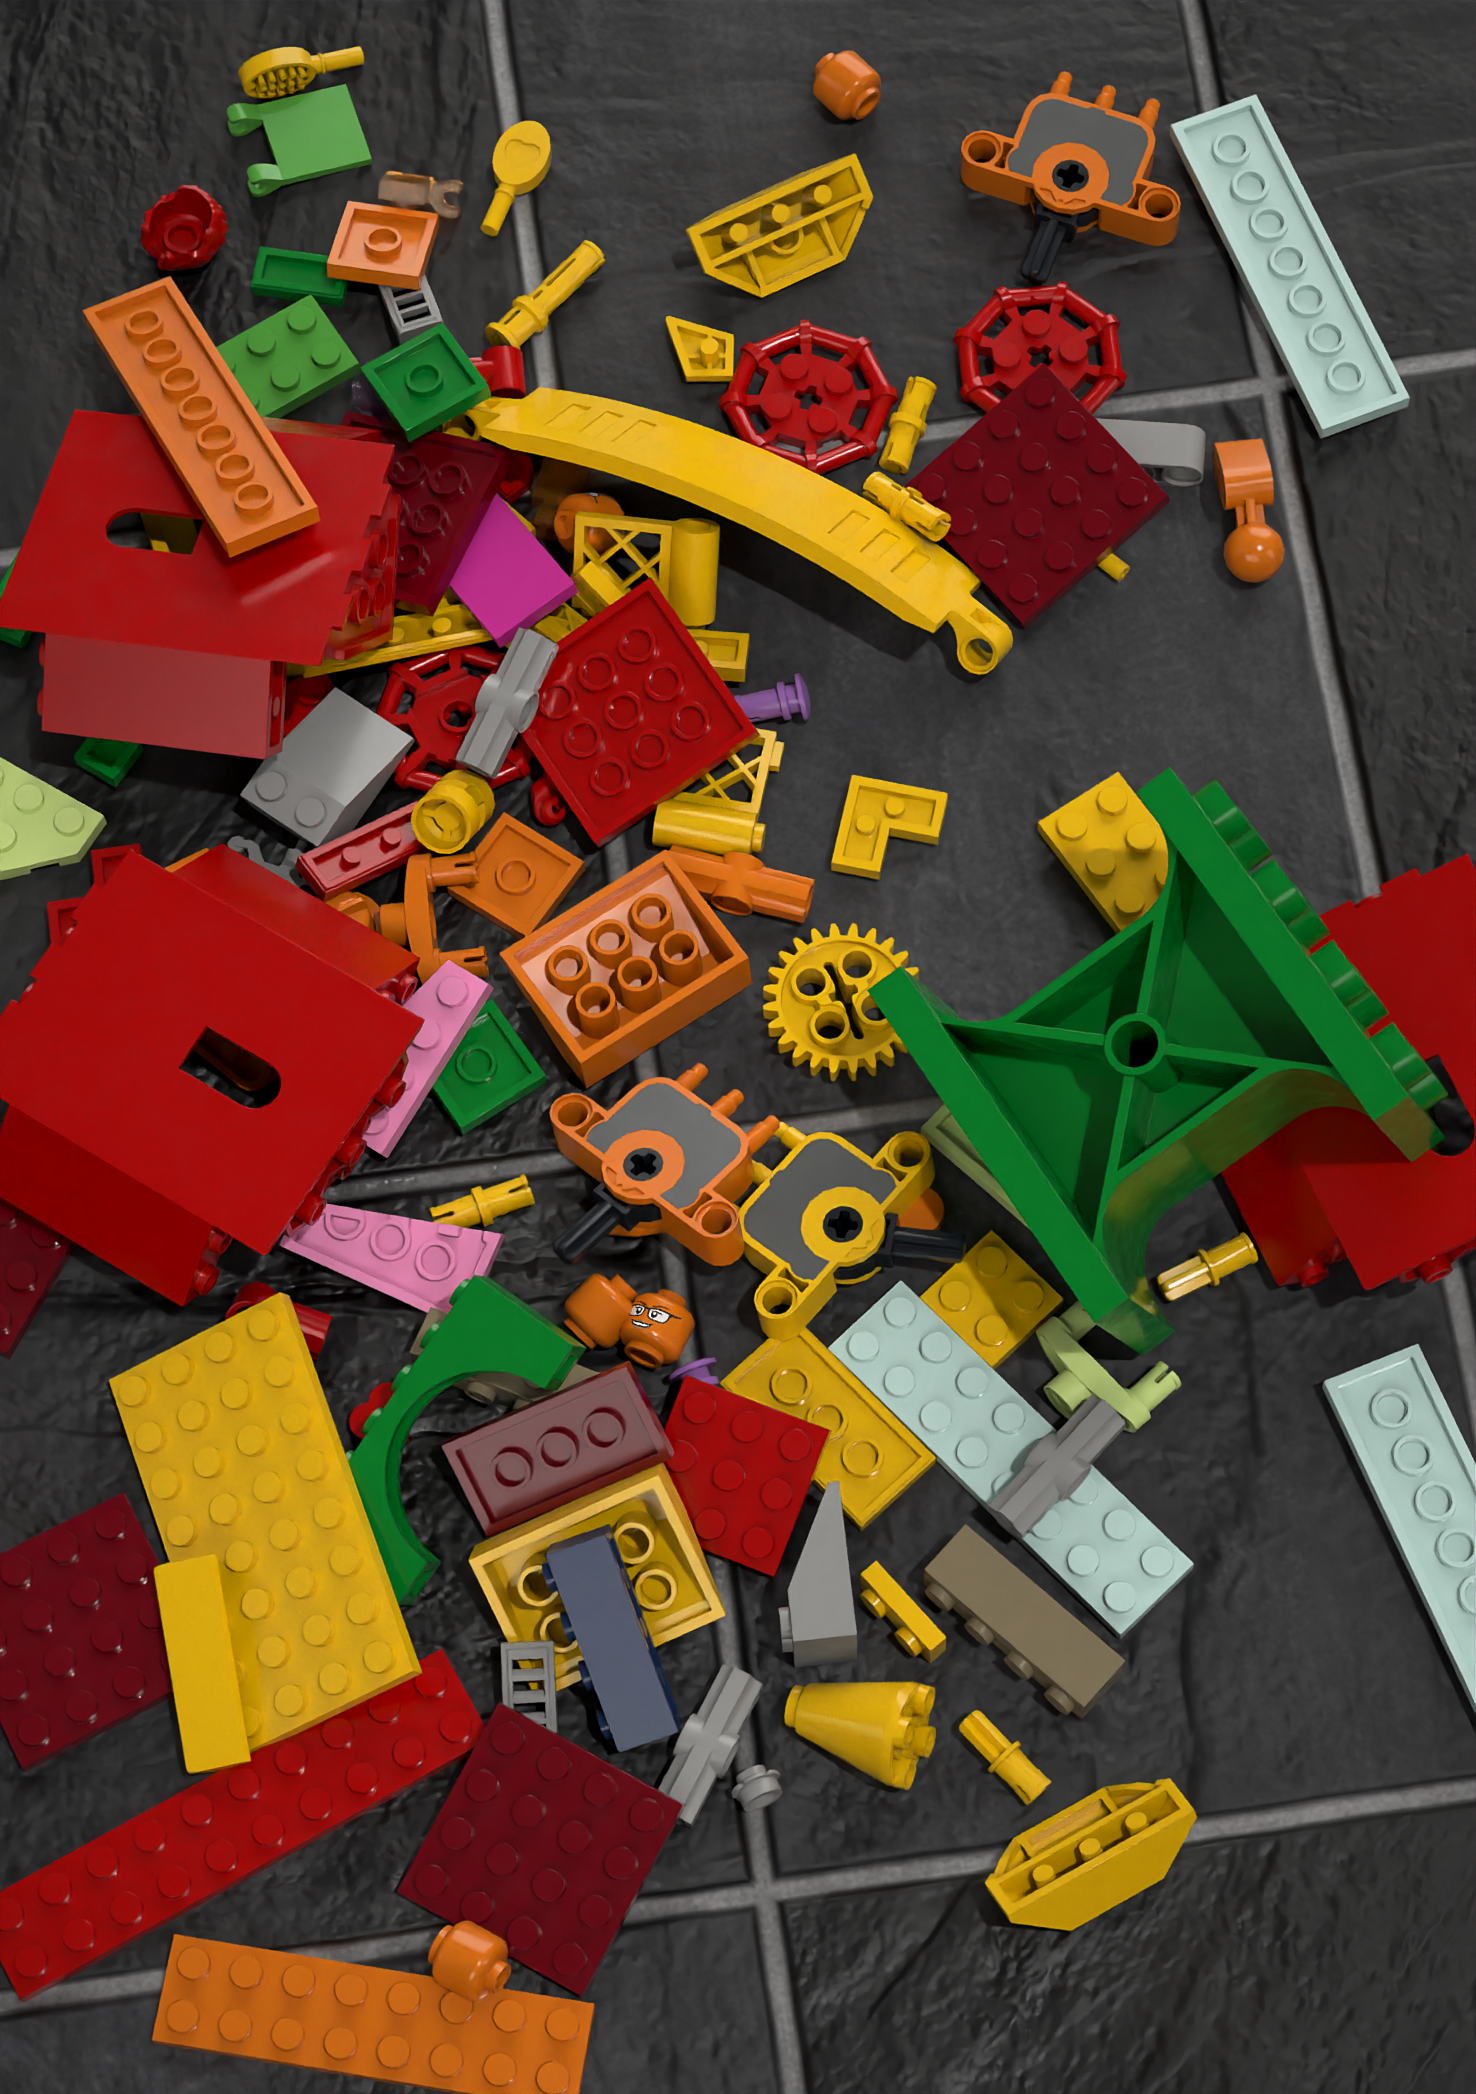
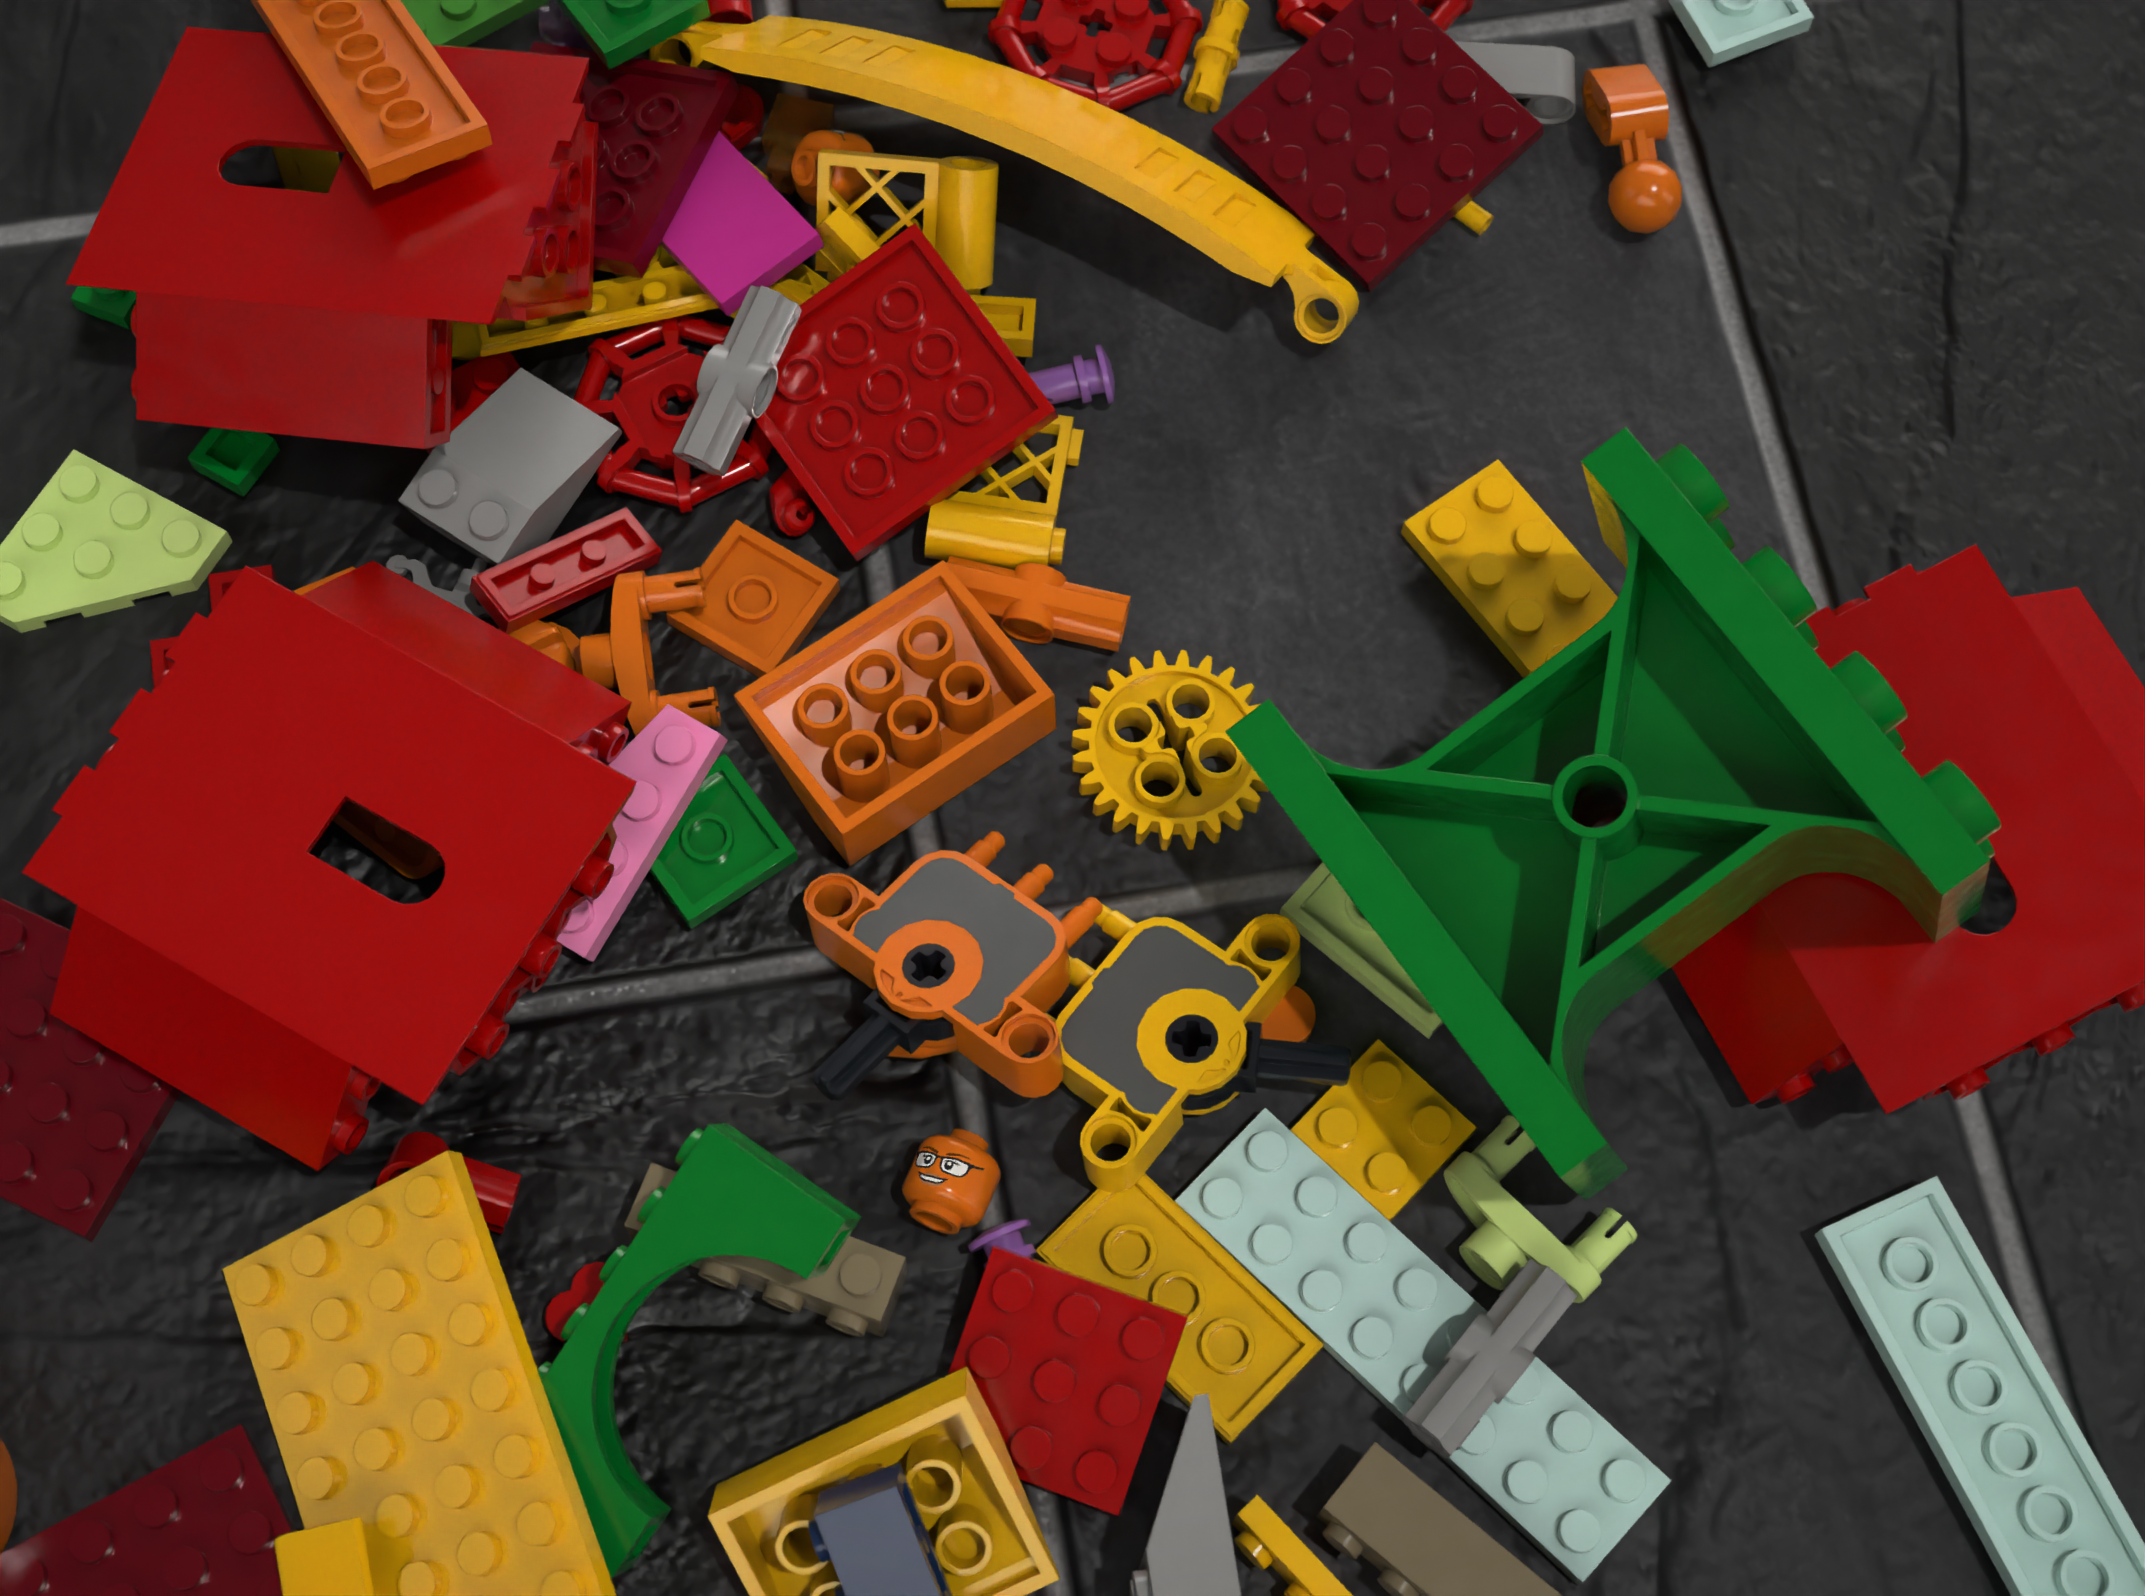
camera: 10 degrees left, 0 degrees up
bright pink wing [279,1204,506,1314] -> none
yellow wheel [411,770,495,854] -> none
yellow pin [429,1174,535,1228] -> none
plate [442,1361,675,1537] -> none
orange head [563,1273,639,1350] -> none
yellow plate [831,775,948,880] -> none
yellow pin [862,471,951,542] -> none
yellow axle [1156,1232,1258,1301] -> none

